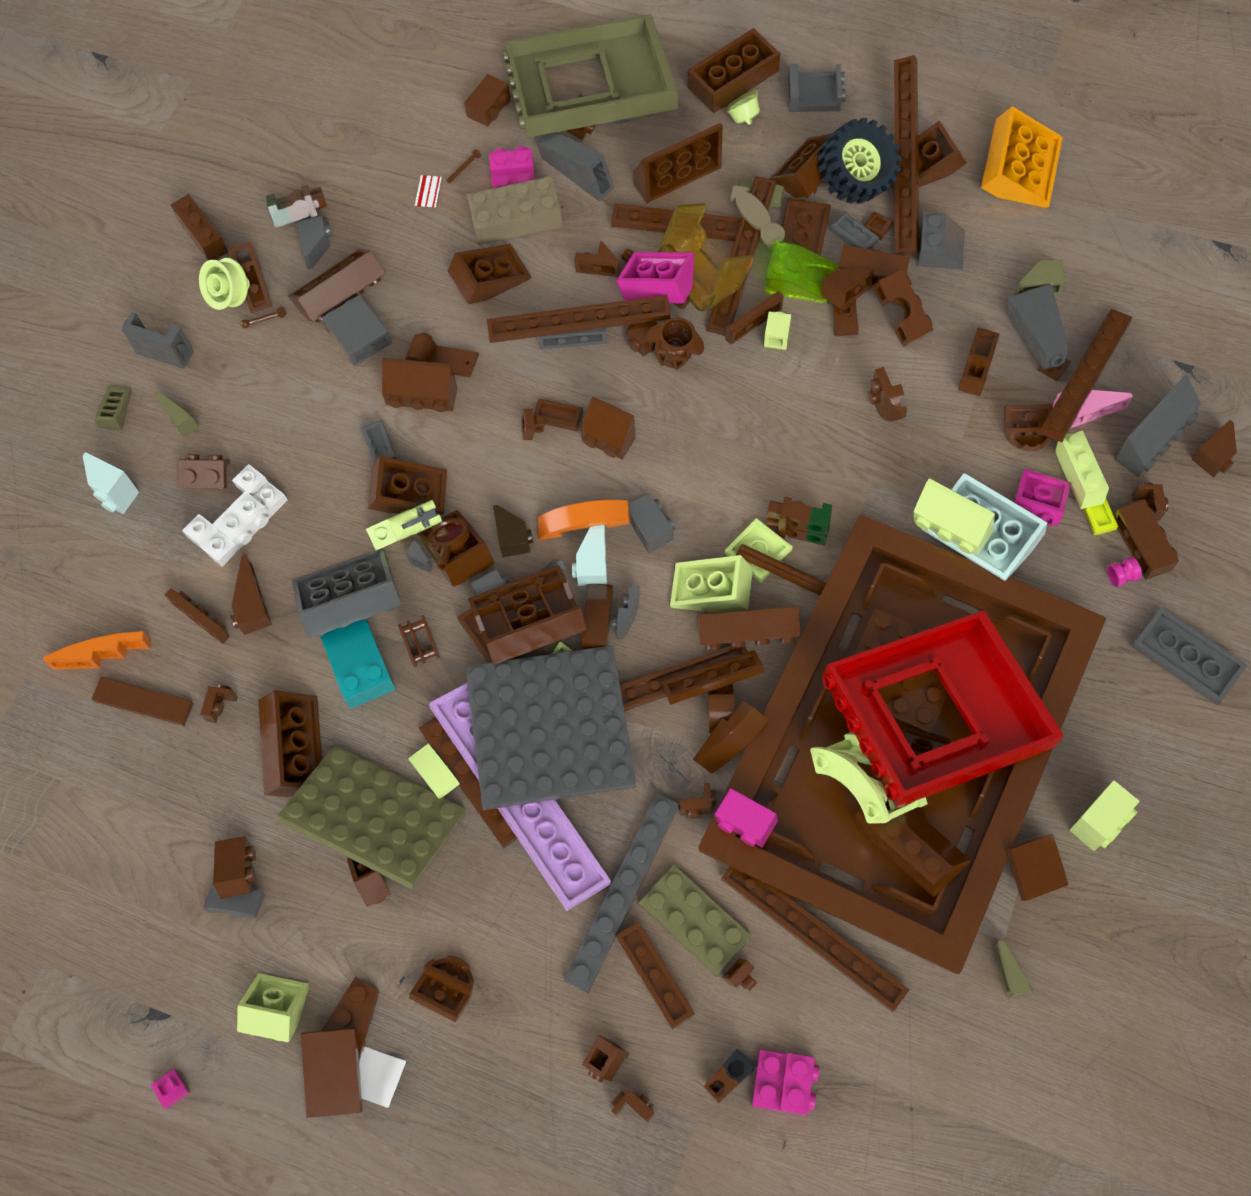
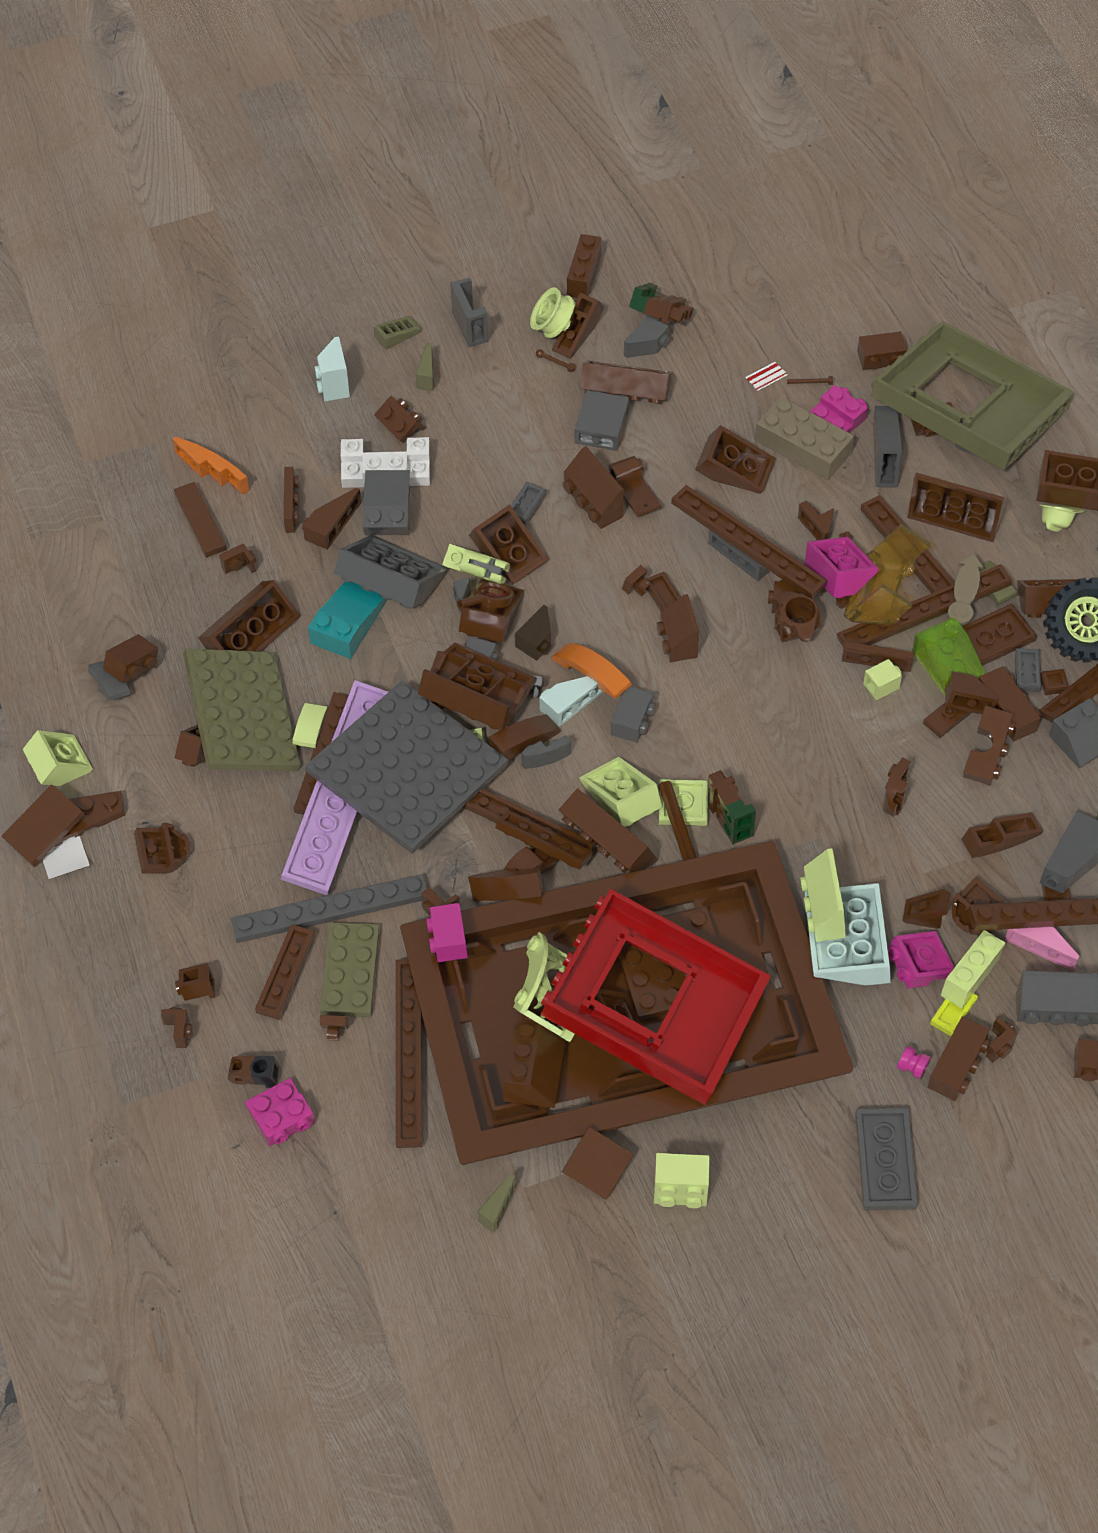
camera: 45 degrees right, 10 degrees down
reddish brown piece [398,615,440,667] -> none
none -> dark grey slope [363,470,410,535]
none -> reddish brown slope [902,889,950,929]

